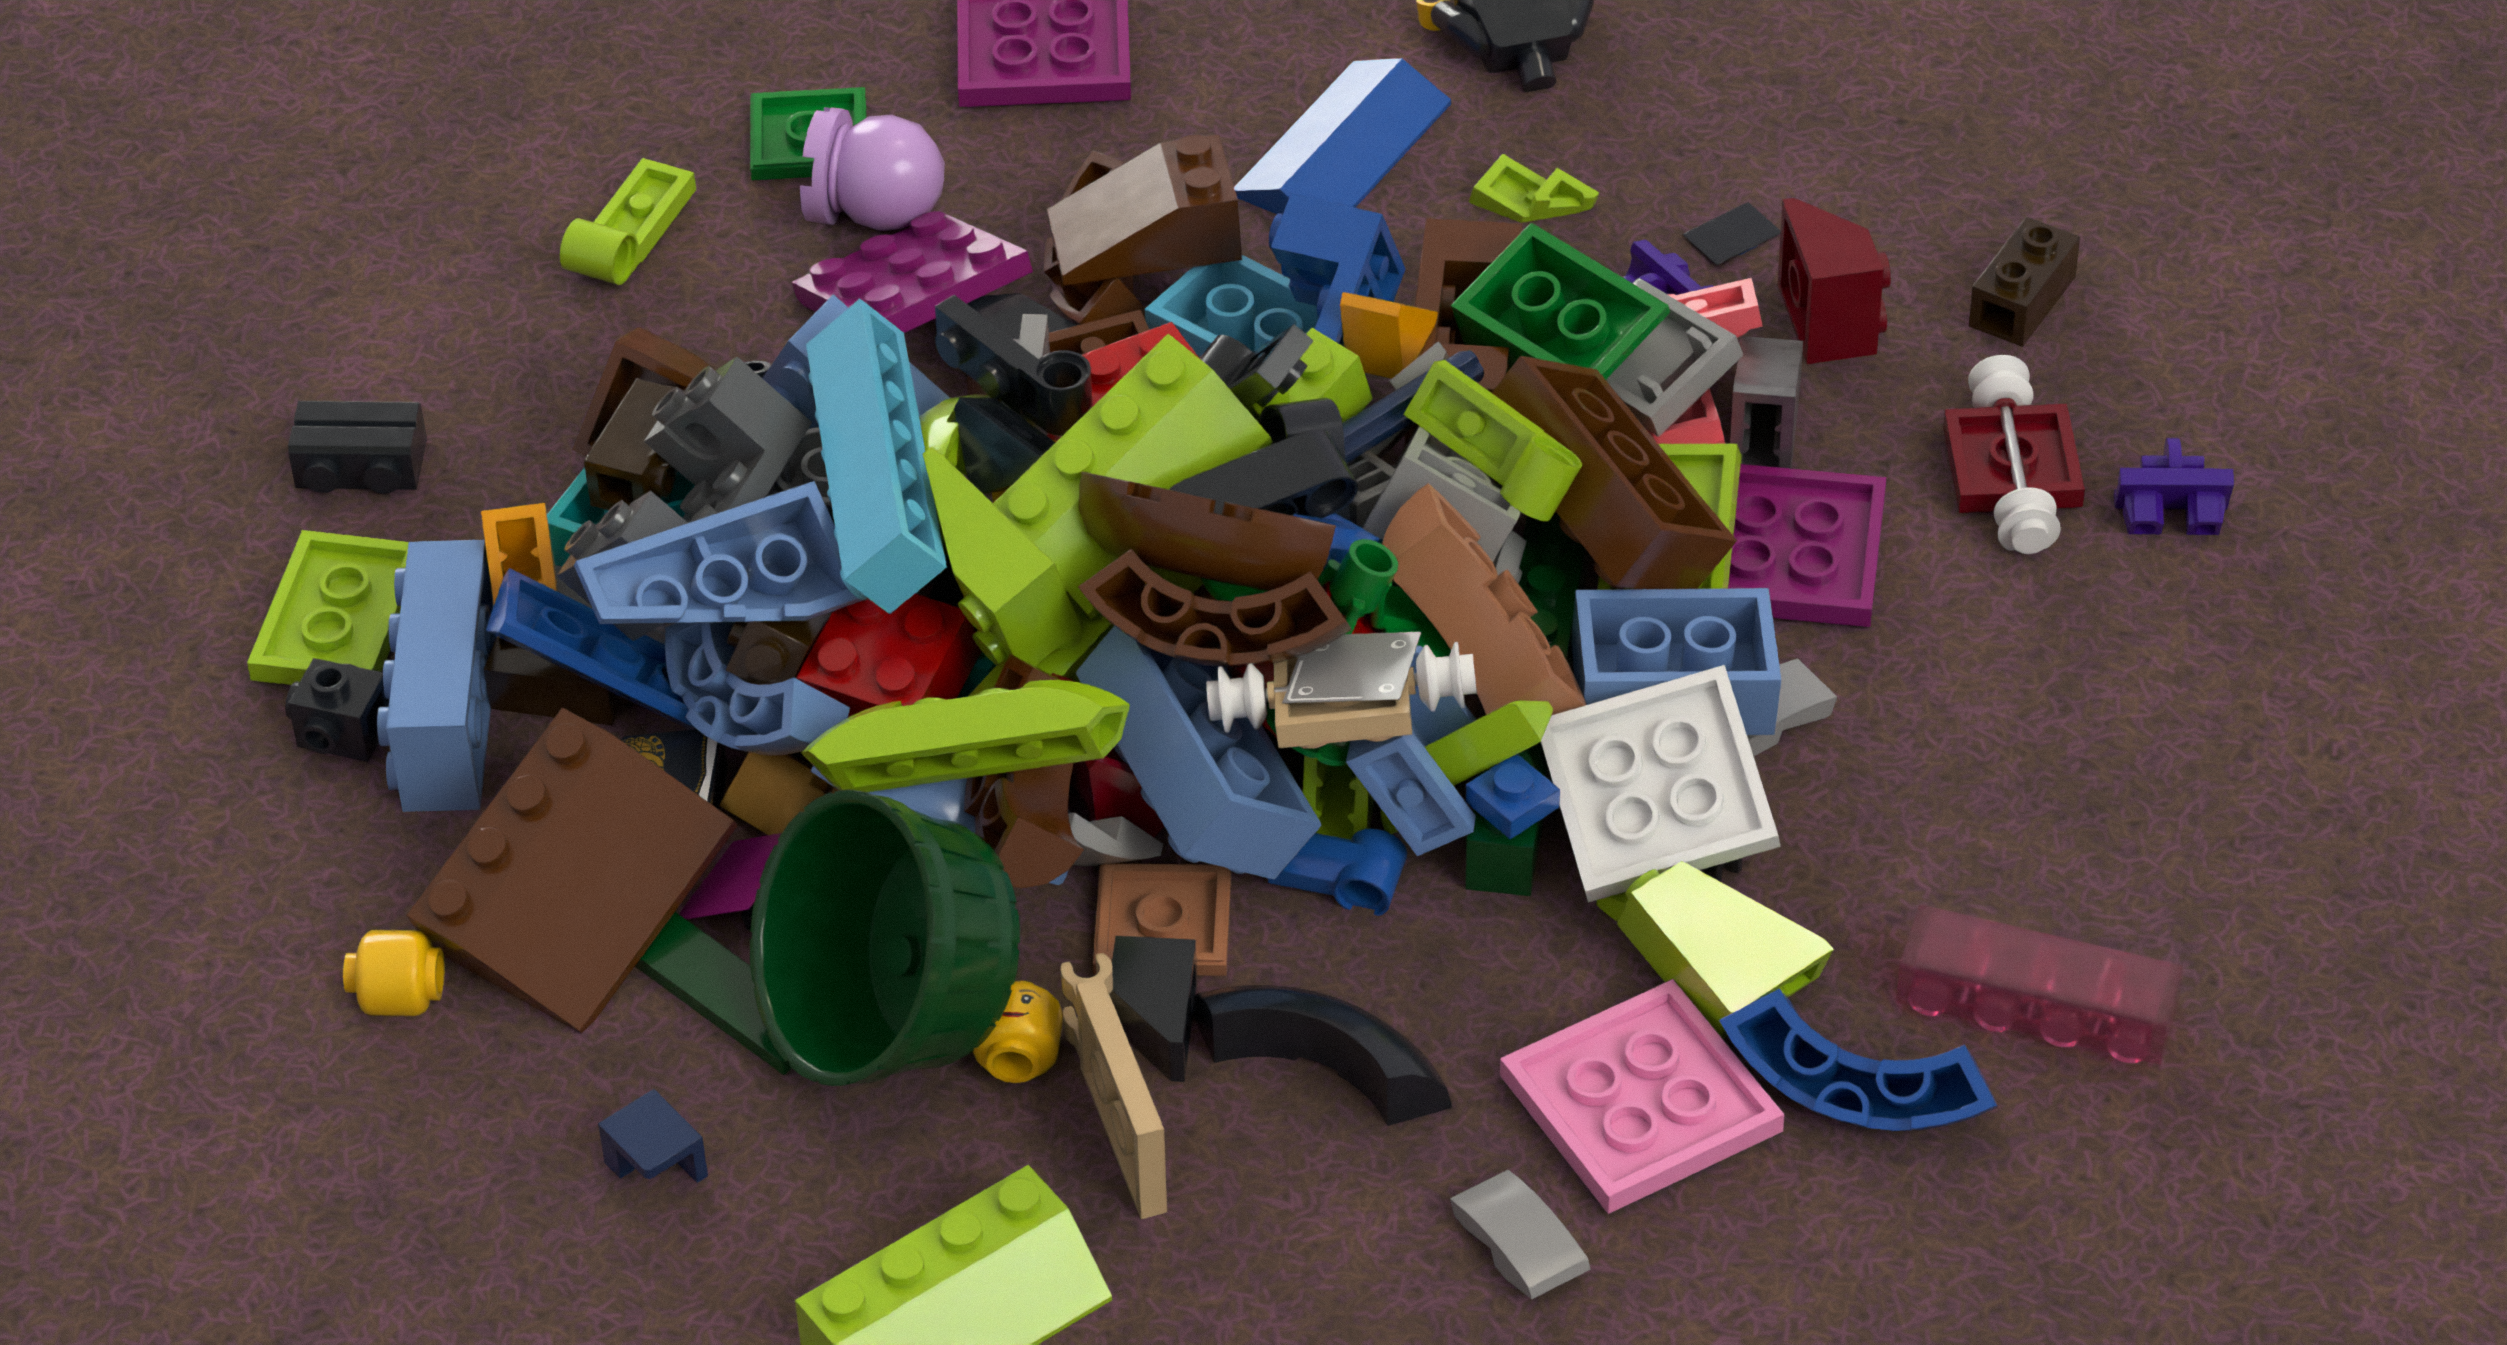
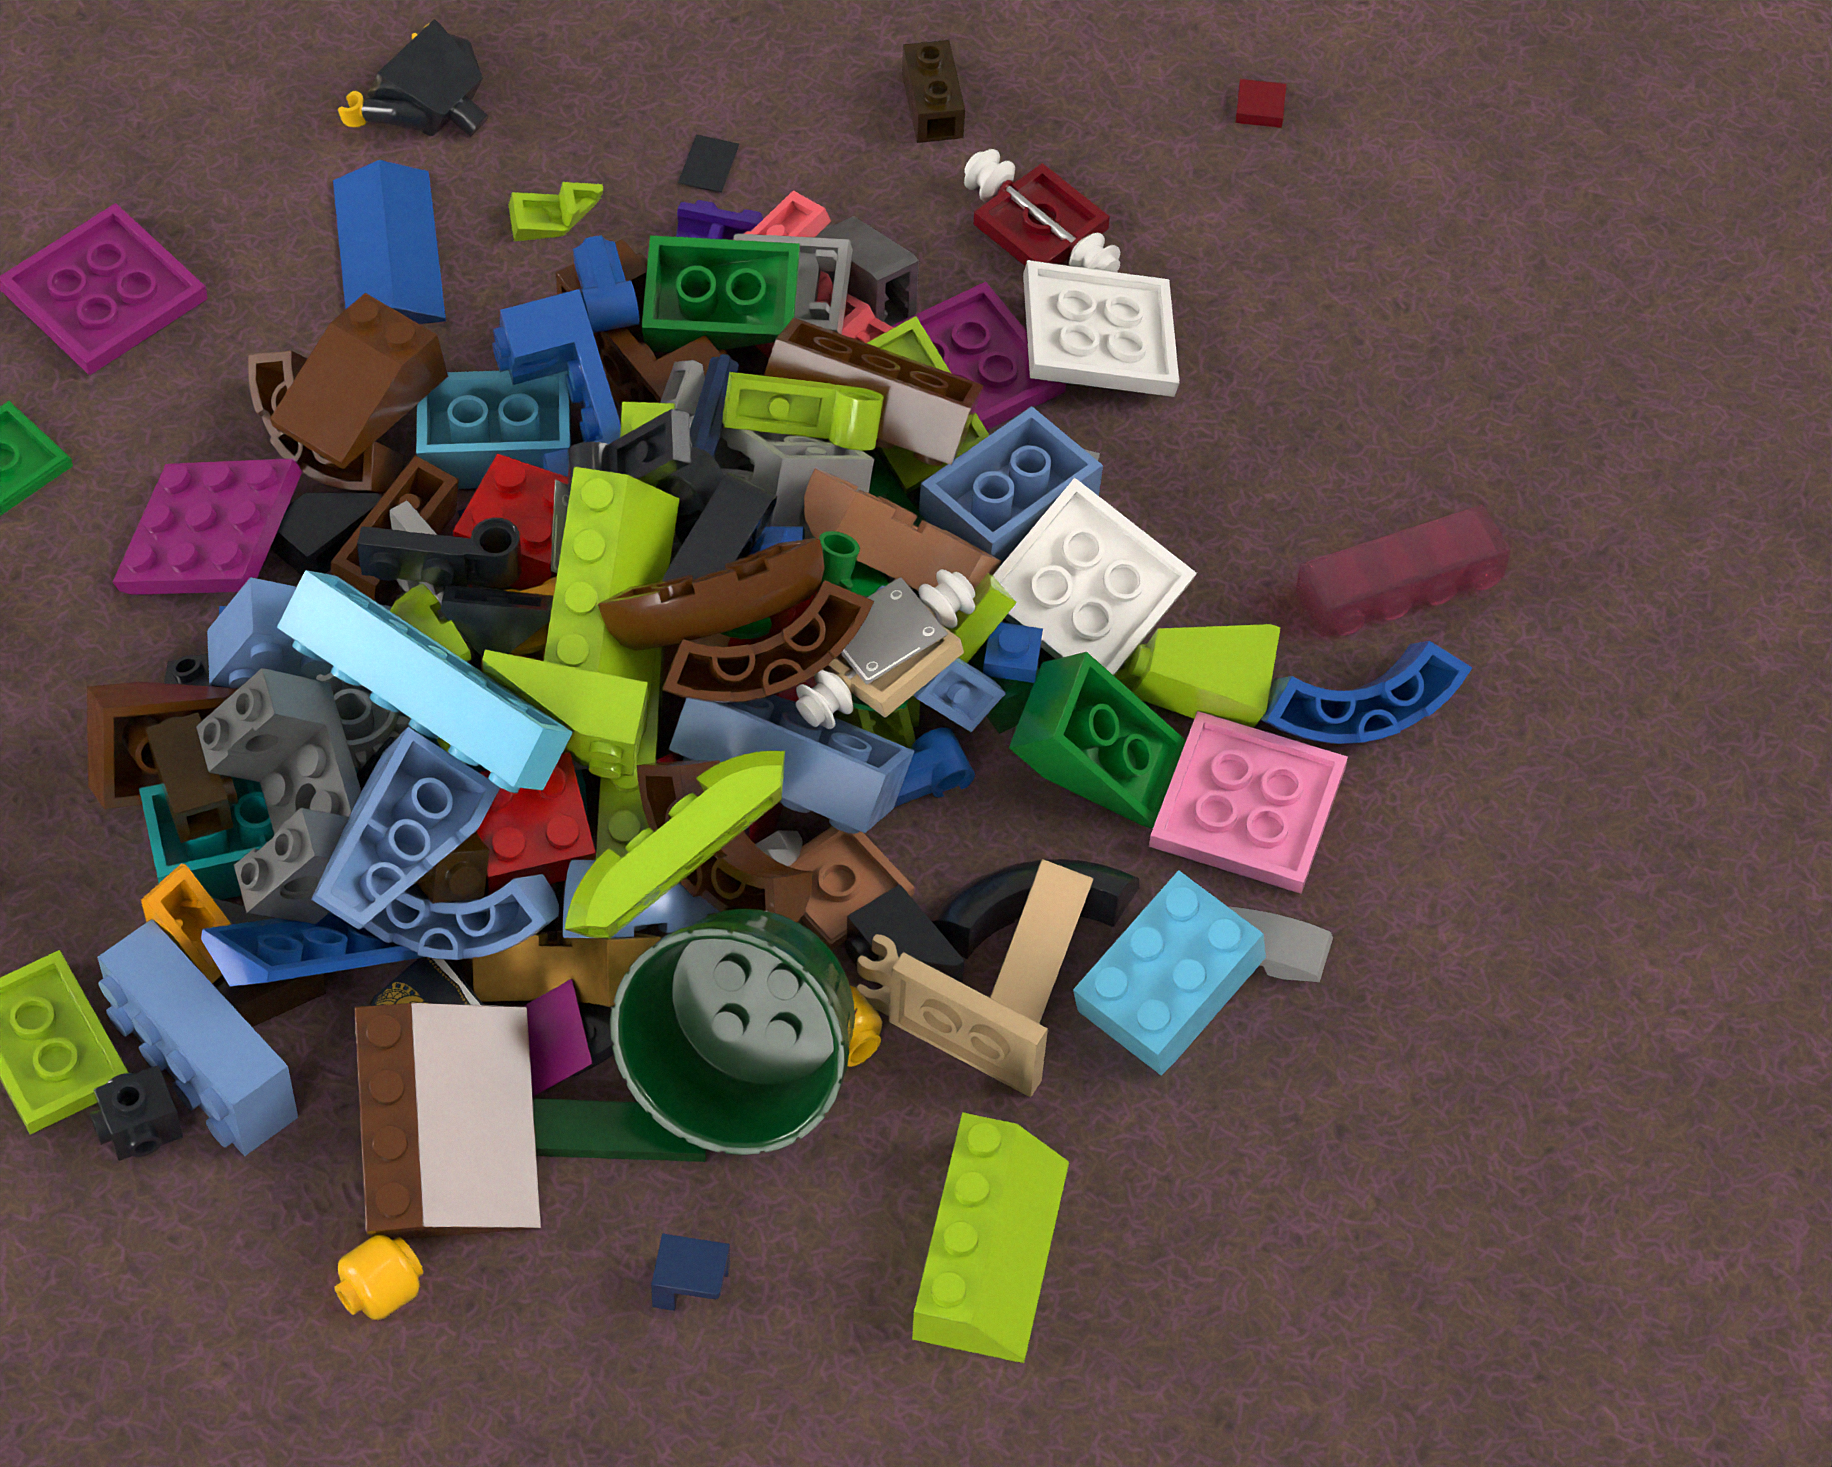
camera: 45 degrees left, 10 degrees up
lavender tile [800,107,945,231] -> none
light orange slope [1340,292,1438,379] -> none
dark red slope [1777,198,1891,364] -> none
dark purple hips [2113,438,2234,535] -> none
none -> blue piece [573,235,639,333]
none -> tan tile [990,859,1093,1024]
none -> green slope [1009,651,1186,828]
none -> white plate [1023,260,1179,397]
none -> medium azure brick [1073,870,1266,1076]
none -> dark red tile [1235,79,1286,128]

